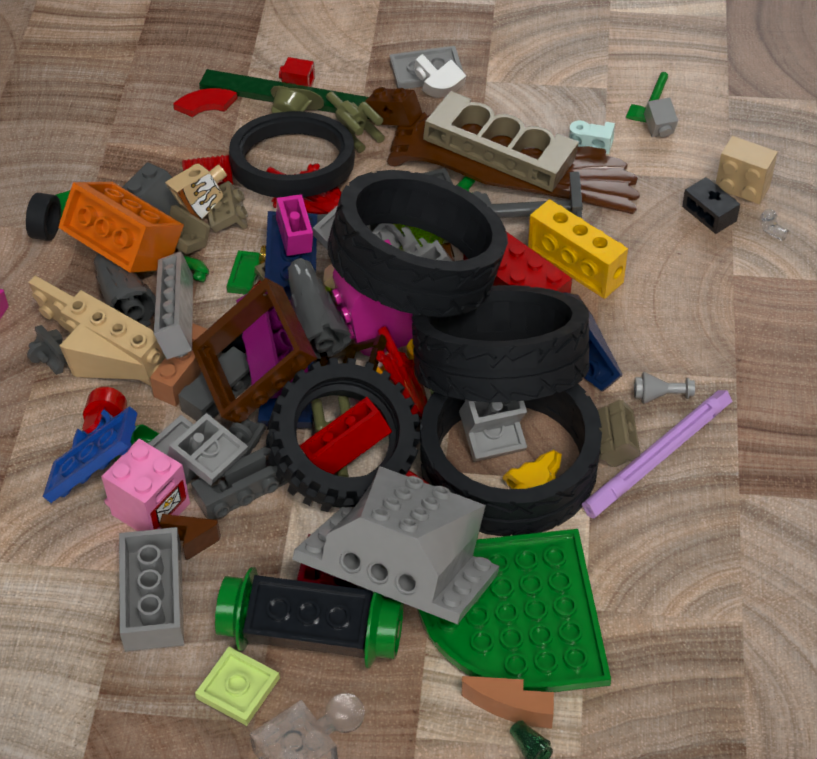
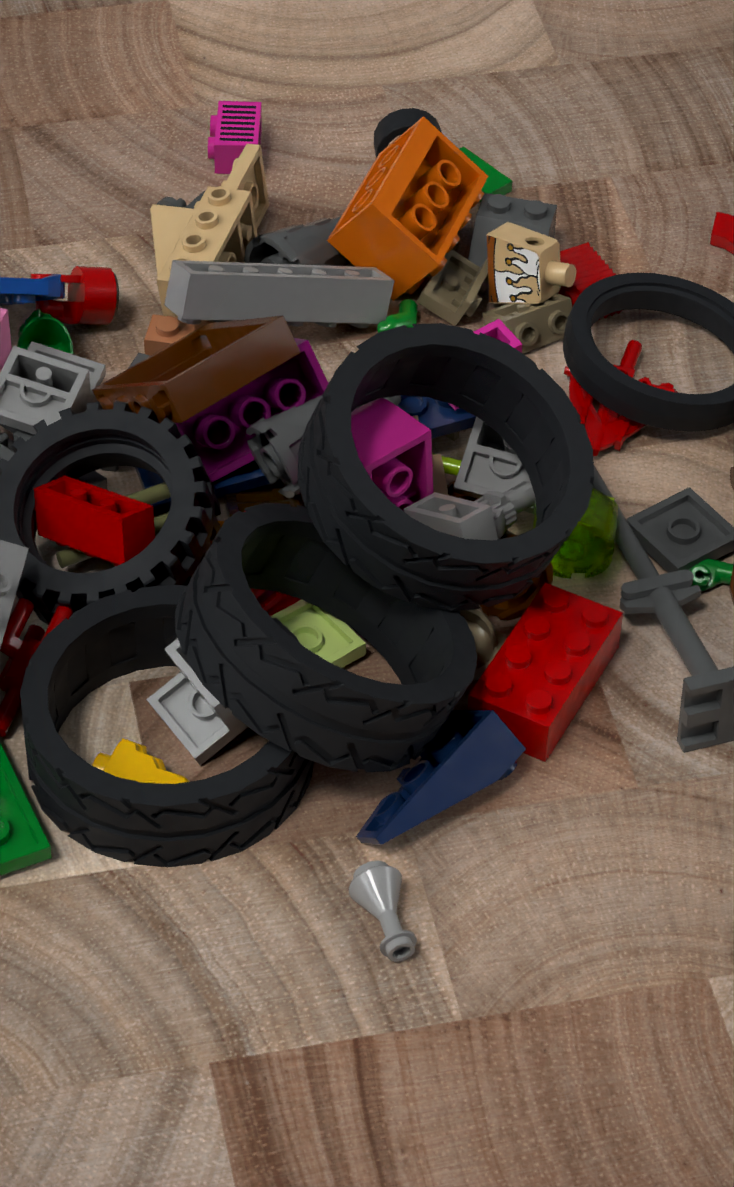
camera: 70 degrees right, 5 degrees down
yellow brick [528,199,628,299] -> none
lavender piece [582,390,733,518] -> none
dark tan brick [598,400,641,467] -> none

